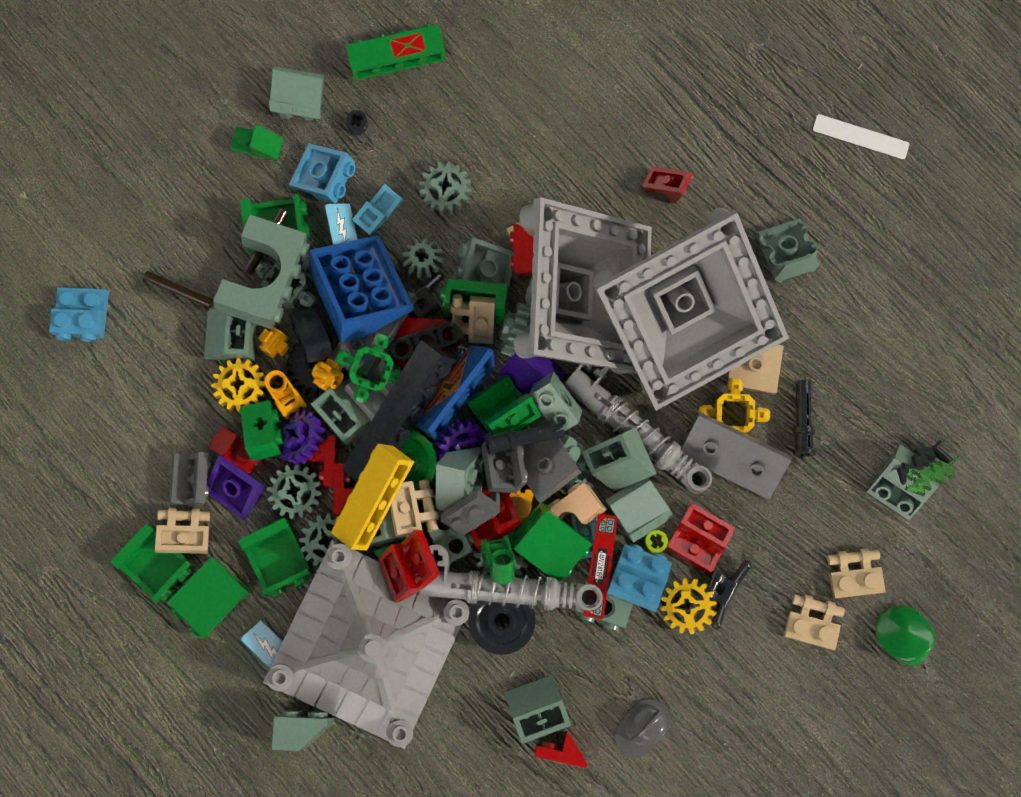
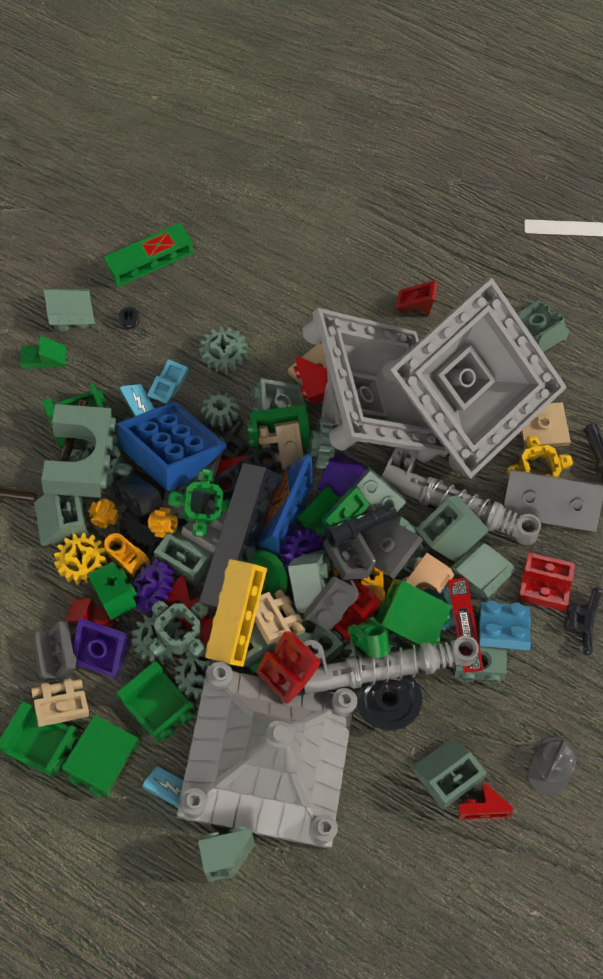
camera: 15 degrees left, 15 degrees down
dark azure plate [289,143,356,204] -> none
lime bush [644,530,668,553] -> none
yellow gear [660,578,717,634] -> none
none -> sand green piece [148,601,208,657]

